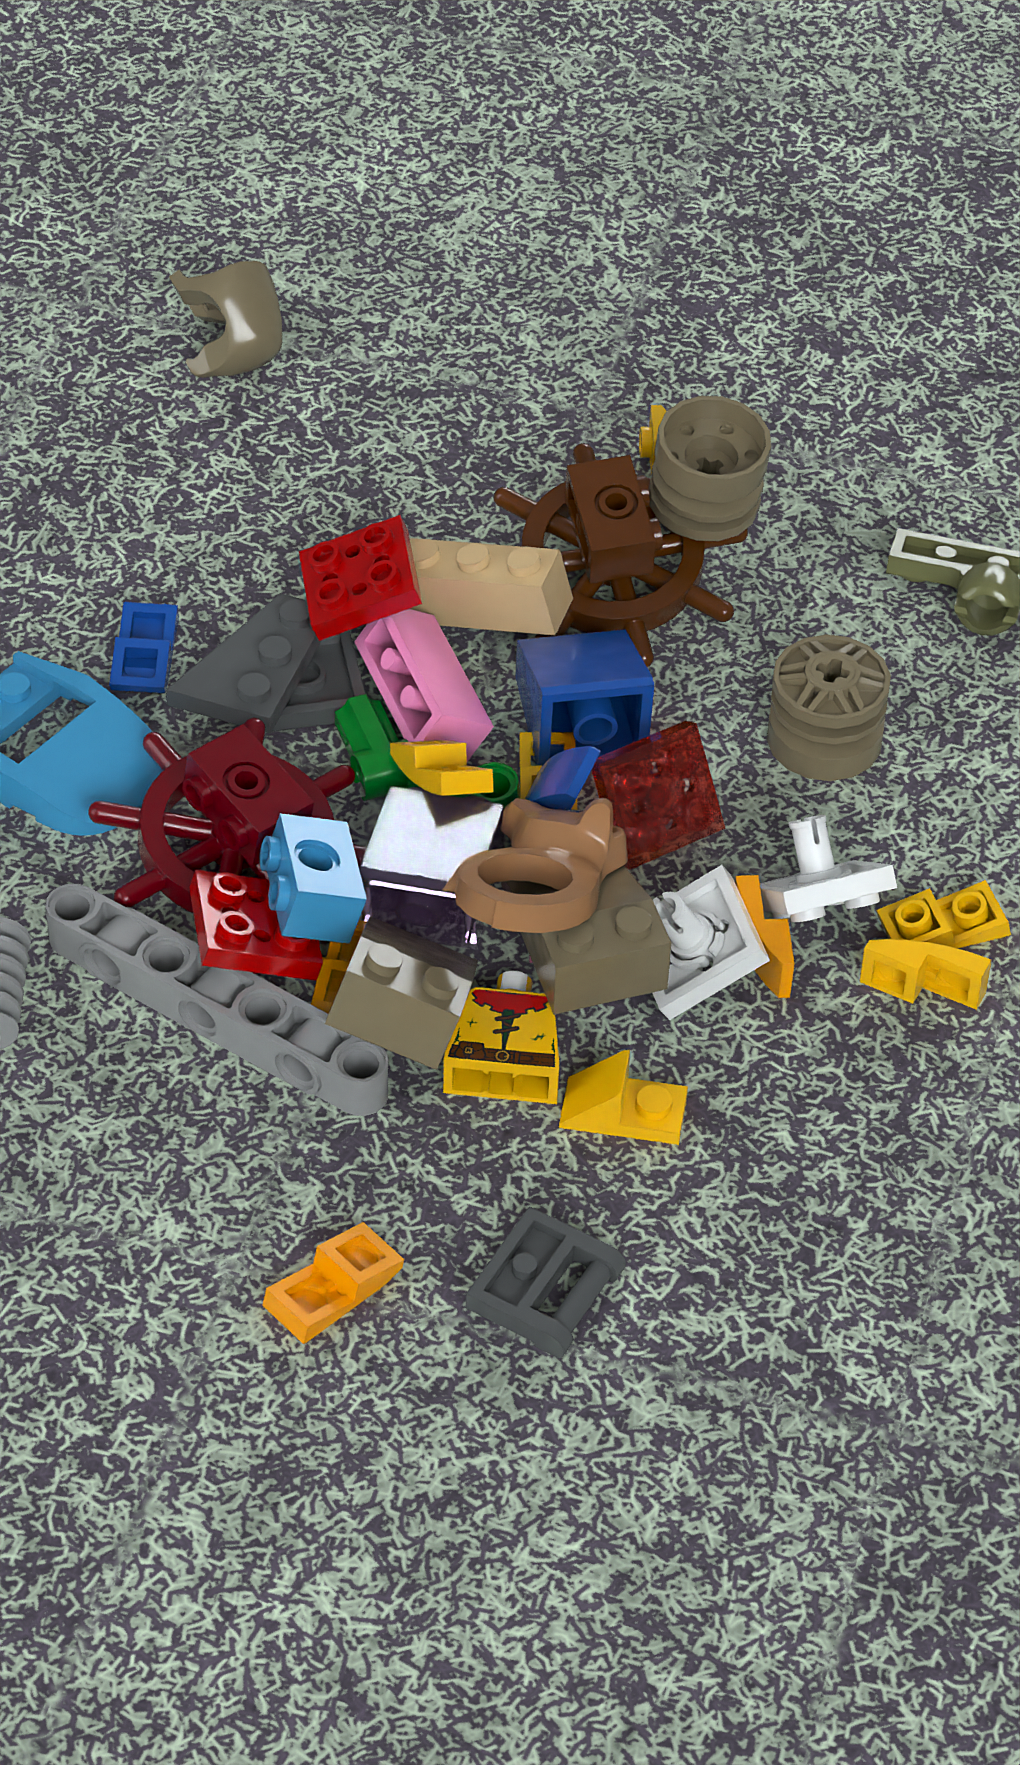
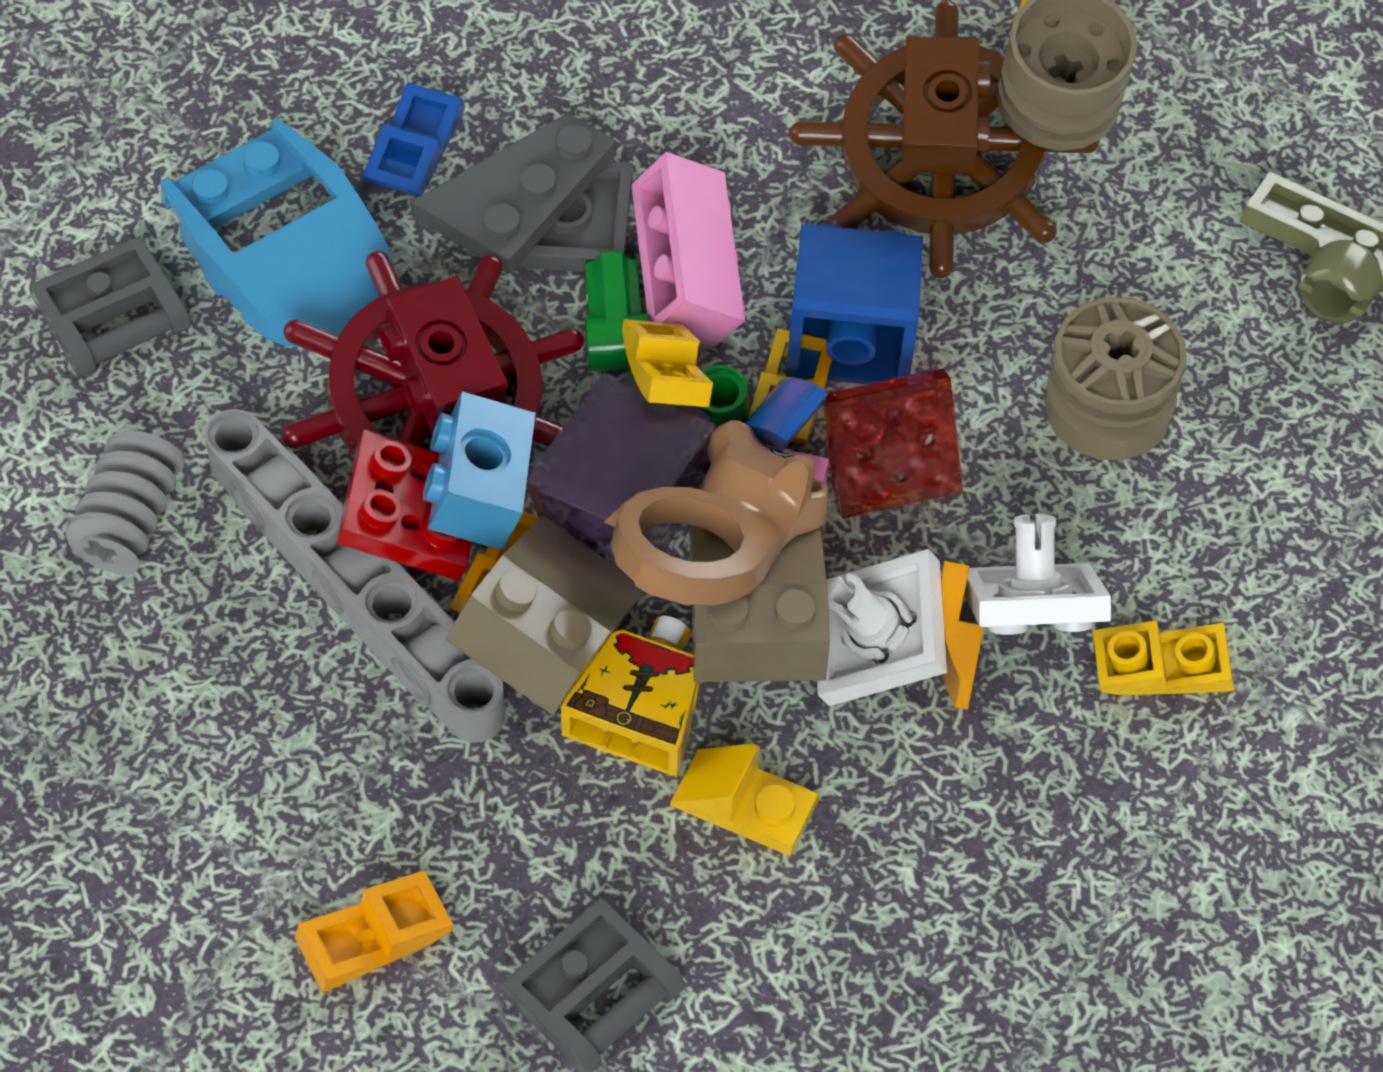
camera: 15 degrees right, 10 degrees up
red plate [299,515,422,641] -> none
tan brick [354,538,573,635] -> none
yellow slope [860,939,992,1010] -> none

